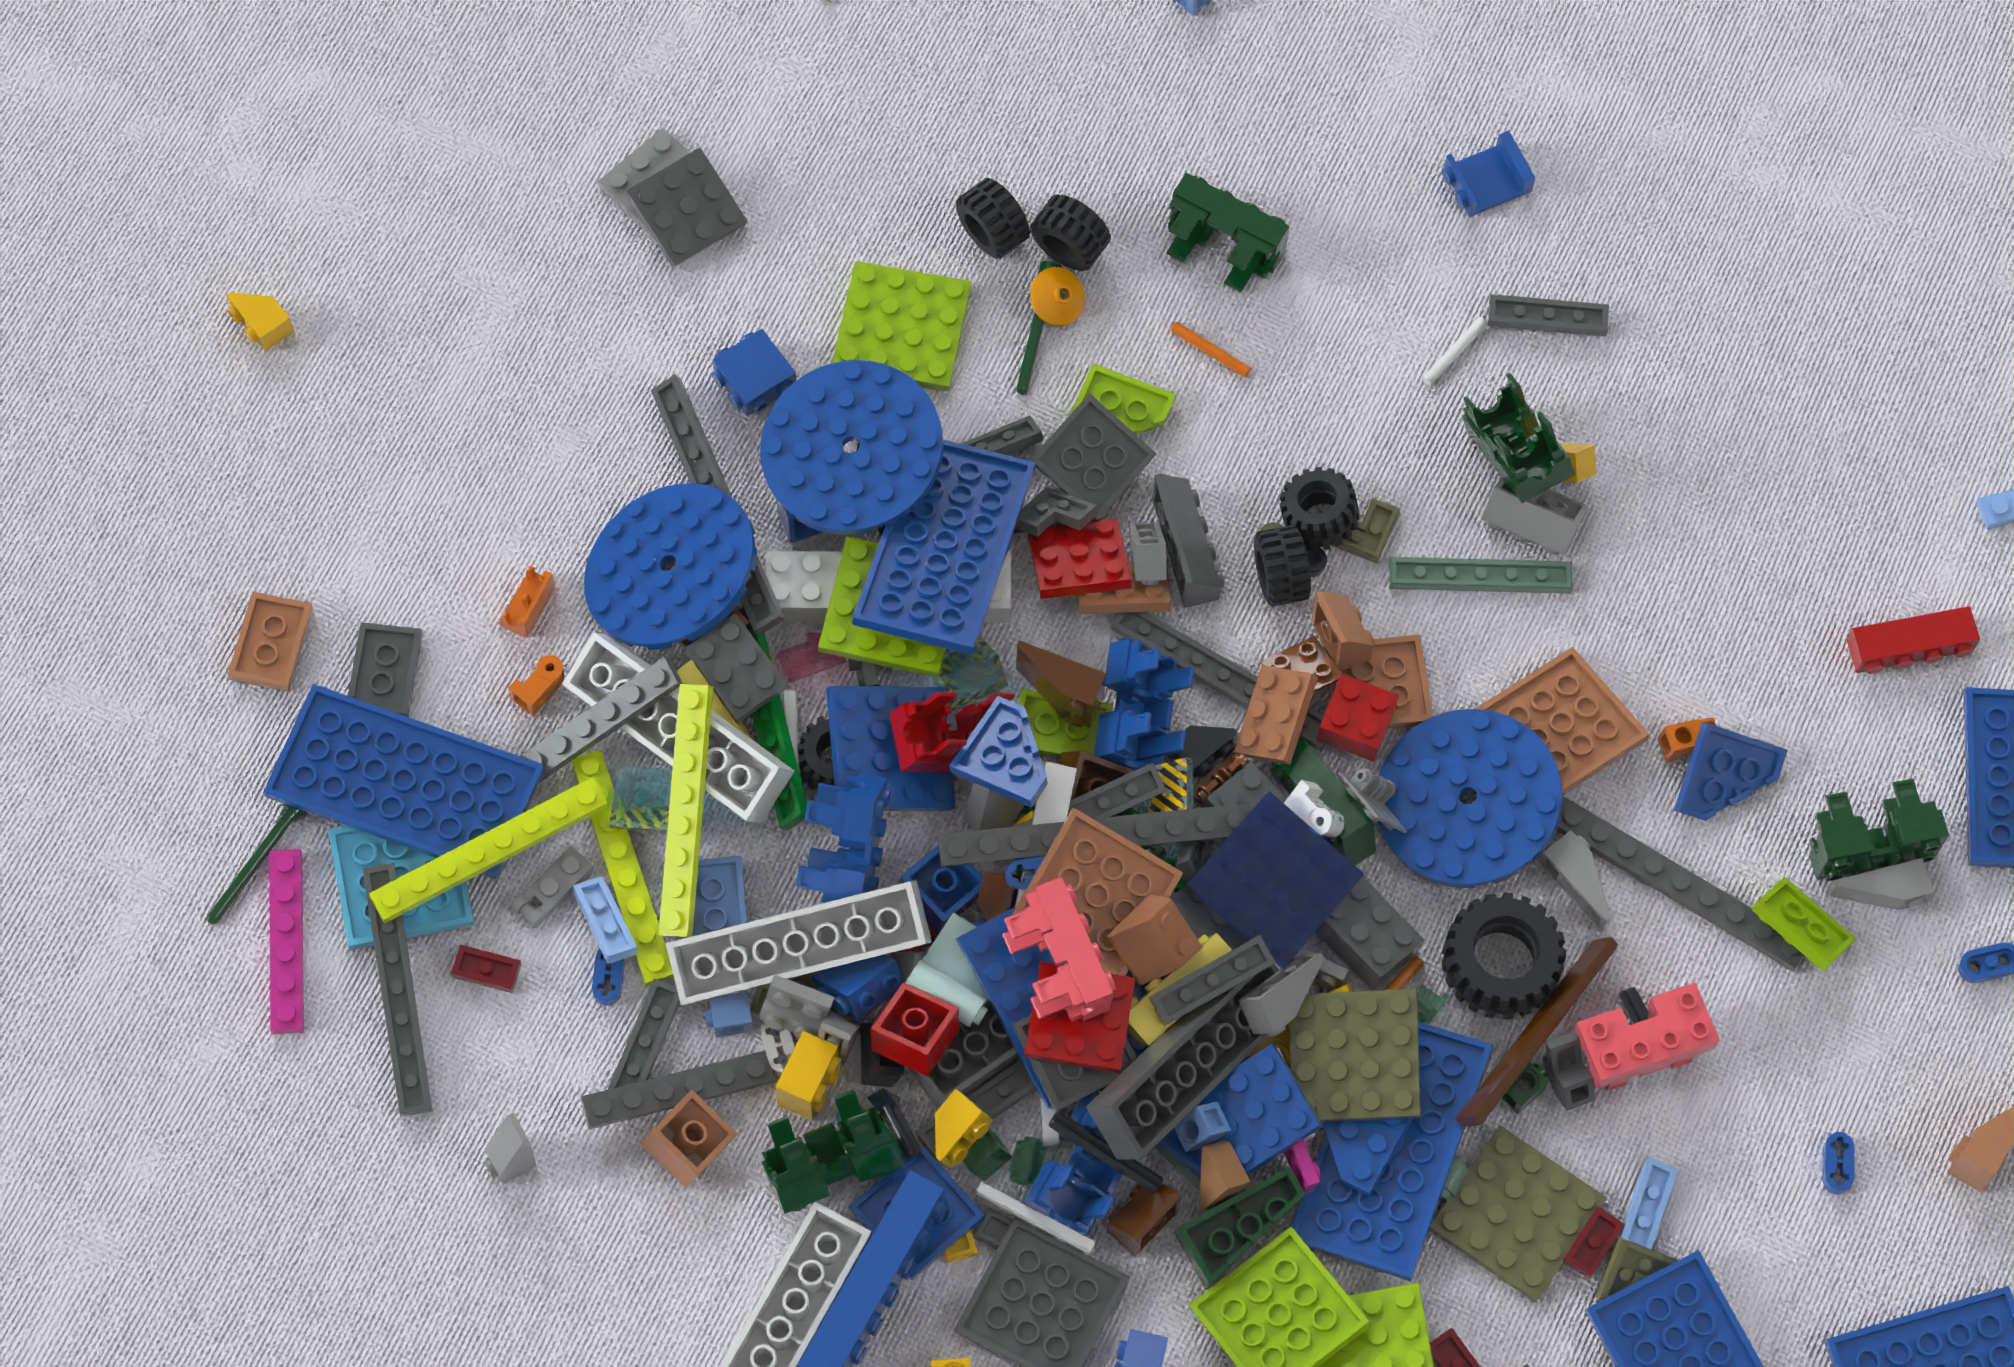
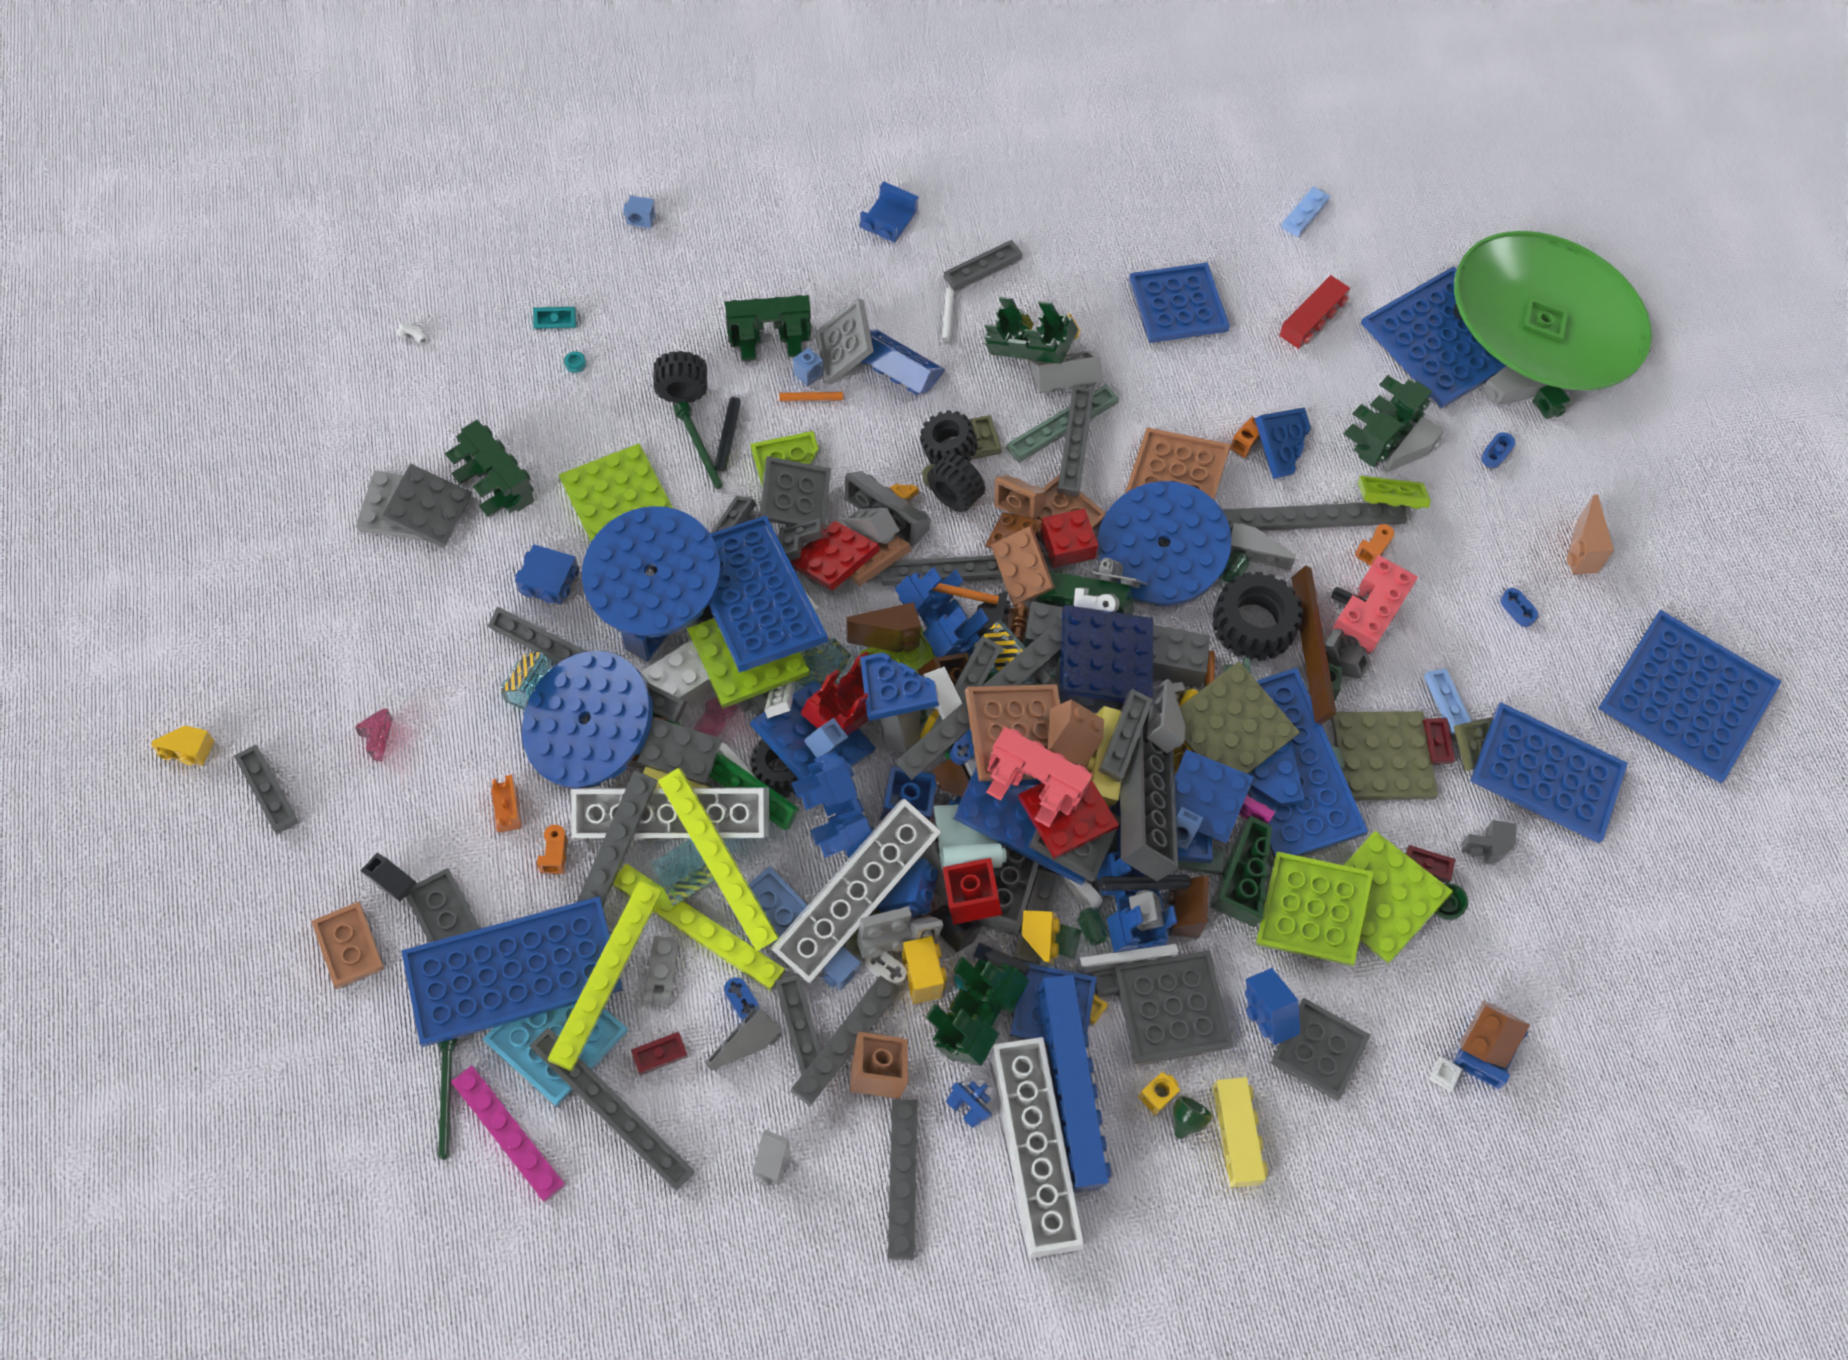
camera: 40 degrees left, 5 degrees down
light blue plate [573,876,637,964] -> none
black tyre [956,178,1030,259] -> none
light orange dish [1030,267,1085,326] -> none
medium nougat slope [1199,1140,1251,1210] -> none
none -> dark grey plate [234,745,299,835]
none -> clear pink slope [355,708,393,761]
none -> black slope [360,852,417,901]
none -> dark green piece [445,419,534,517]
none -> clear light blue slope [501,652,550,710]
none -> teal slope [533,307,577,329]
none -> teal tile [564,351,586,373]
none -> dark grey slope [705,1005,782,1071]
none -> black axle [715,397,741,471]
none -> white tile [765,681,796,718]
none -> medium blue brick [793,347,823,387]
none -> medium blue brick [804,718,848,758]
none -> light grey plate [816,298,873,384]
none -> slope [860,329,946,395]
none -> dark grey plate [888,1099,918,1260]
none -> light orange tile [889,484,919,501]
none -> orange bar [932,583,999,605]
none -> blue hips [946,1081,993,1128]
none -> dark grey plate [1057,385,1094,497]
none -> blue plate [1128,262,1230,343]
none -> light grey brick [1129,890,1165,931]
none -> clear green brick [1221,551,1249,583]
none -> orange leg [1354,524,1394,566]

